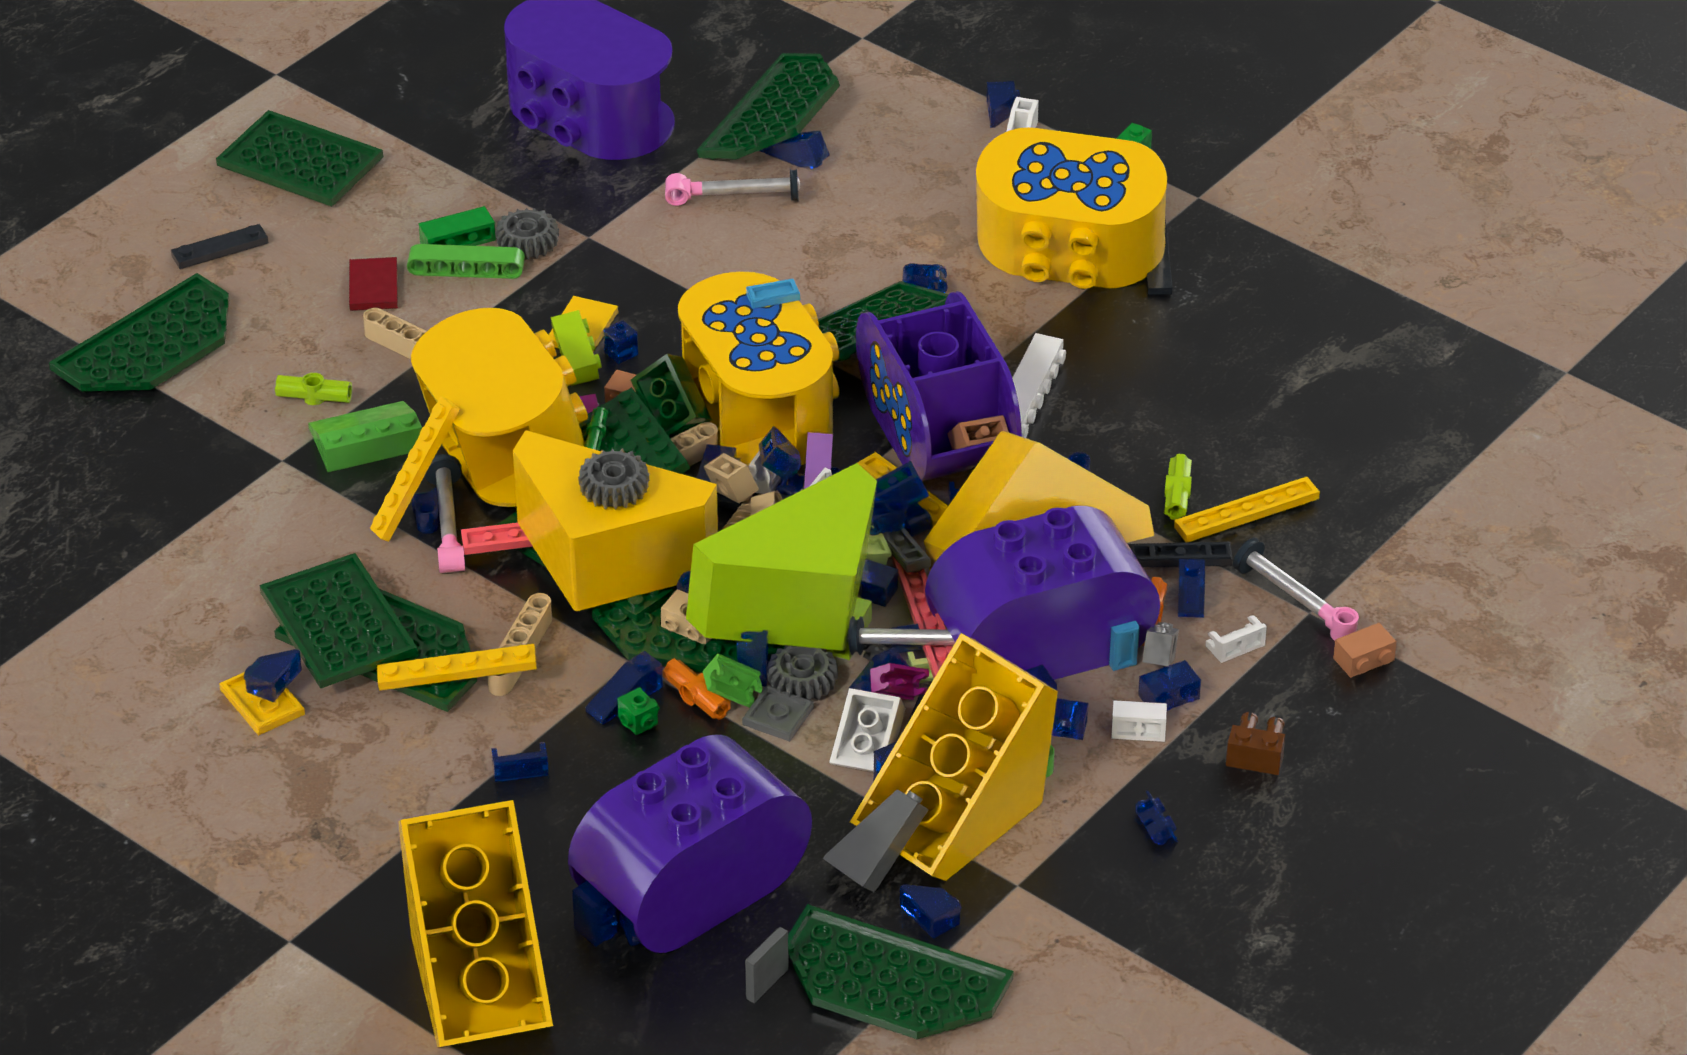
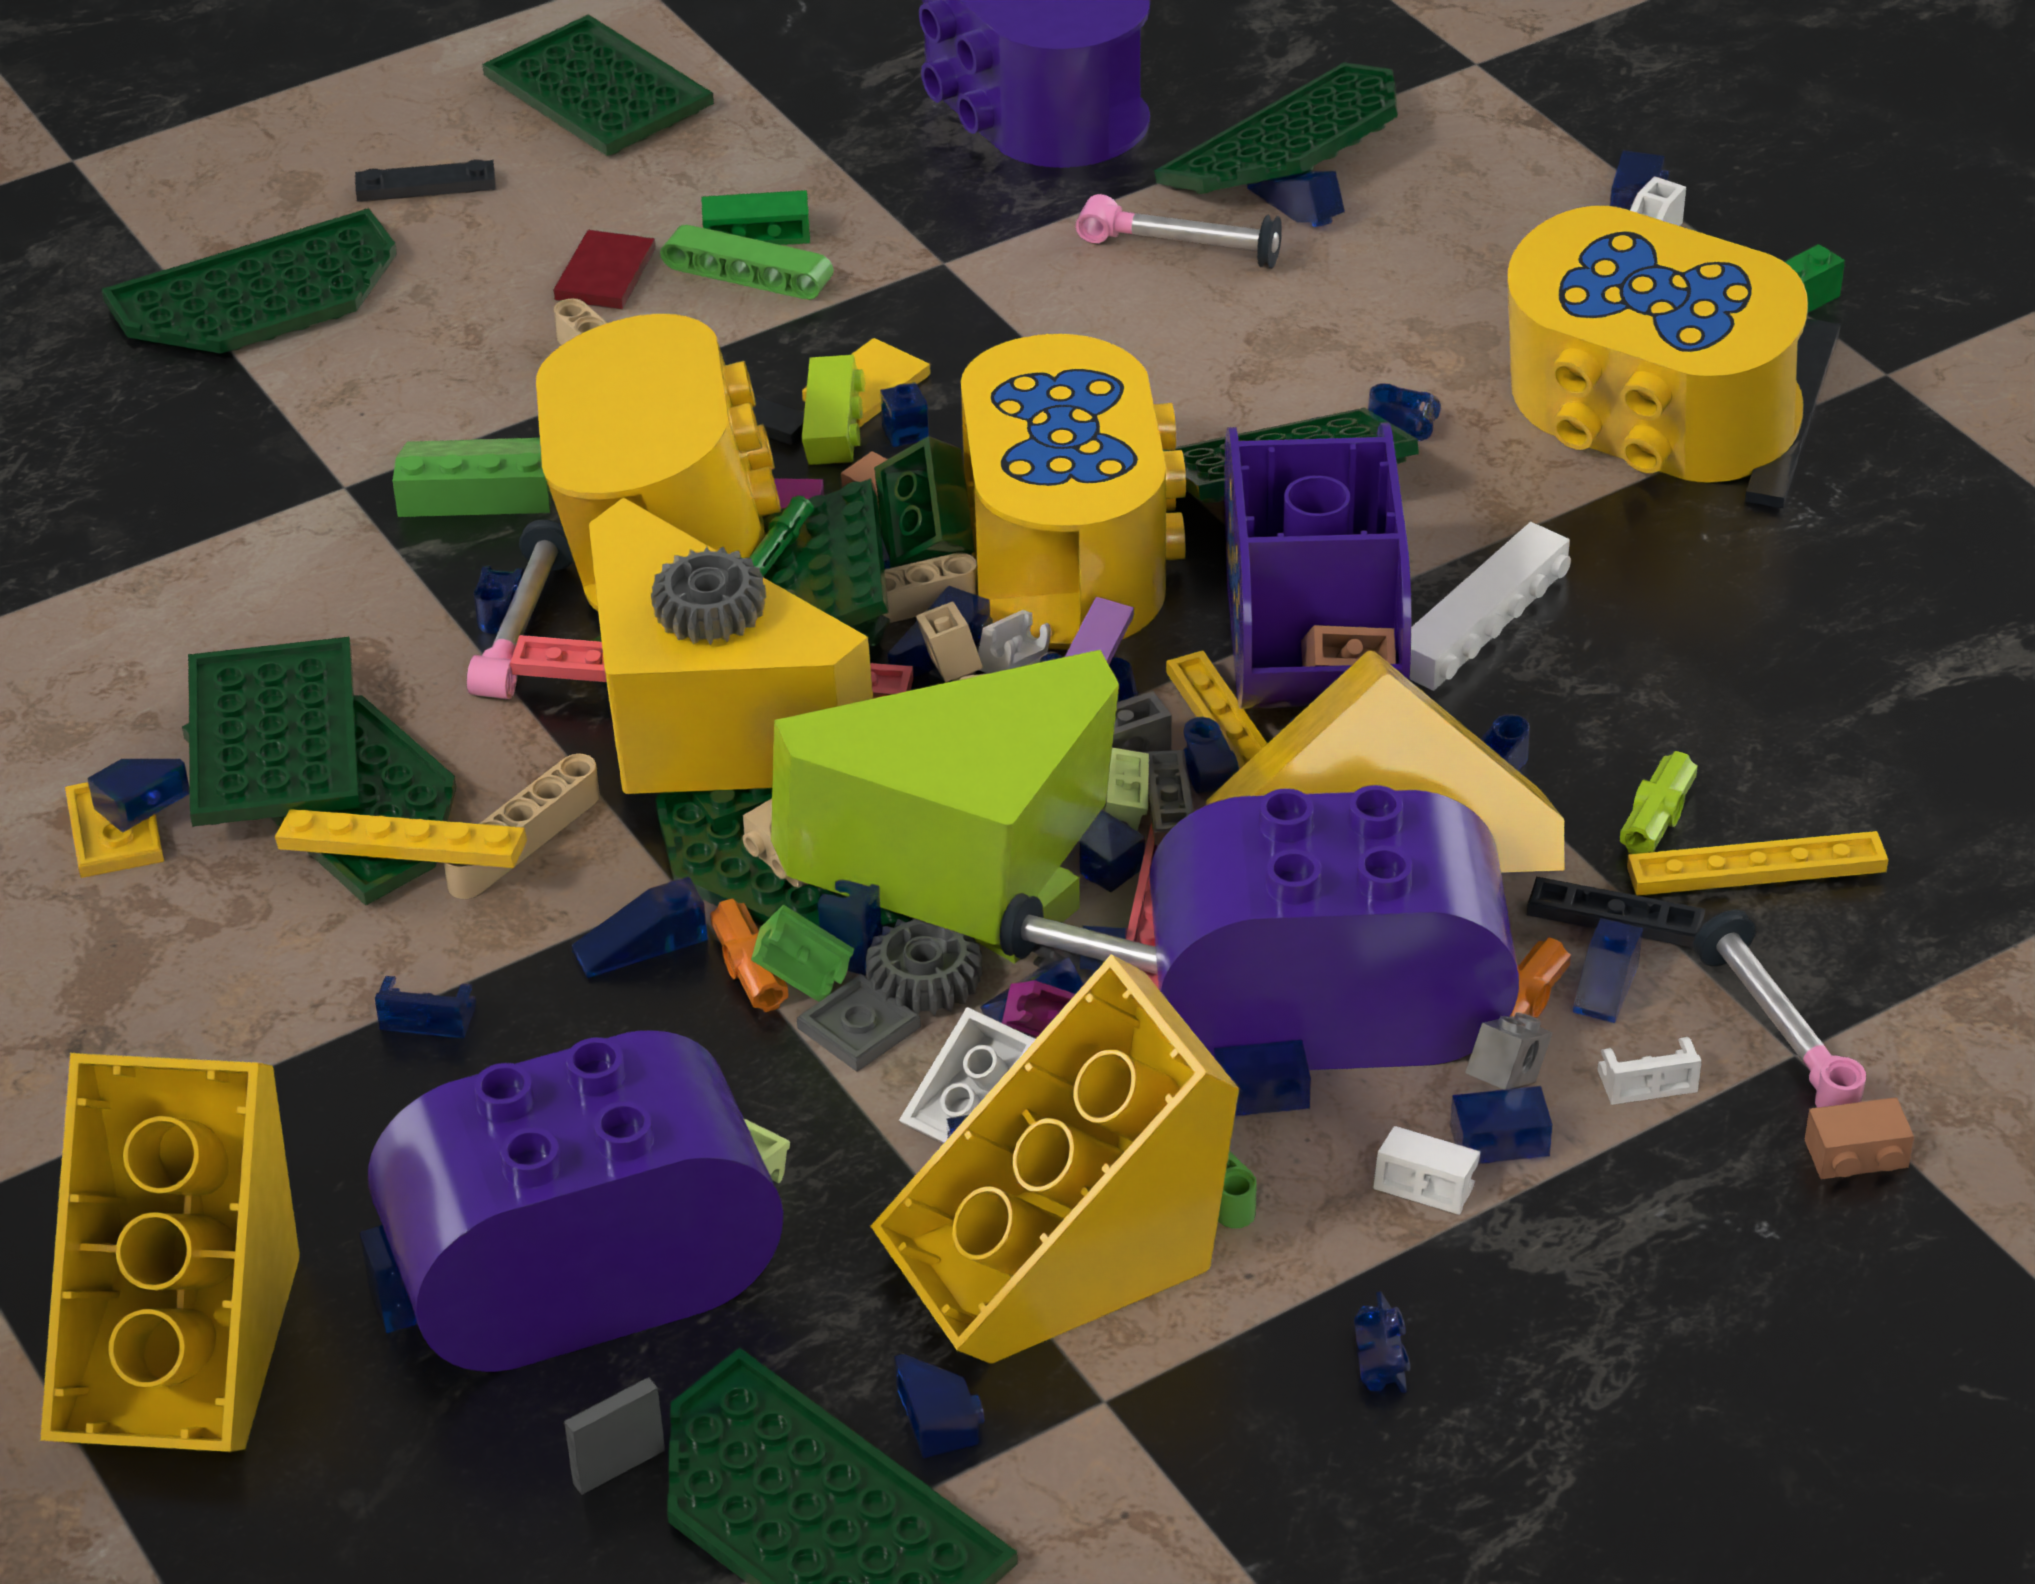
camera: 20 degrees right, 0 degrees up
lime piece [275,373,352,405] -> none
yellow plate [370,396,460,542] -> none
dark grey gear [495,208,559,260] -> none
green brick [617,687,659,735] -> none
dark azure tile [746,279,800,309] -> none
clear blue slope [758,426,801,481] -> none
dark grey slope [823,789,929,893] -> none
clear blue piece [870,496,908,536] -> none
clear blue slope [874,461,930,508] -> none
clear blue brick [1052,698,1089,740] -> none
dark azure tile [1109,621,1139,671] -> none
reddish brown brick [1226,712,1286,775] -> none

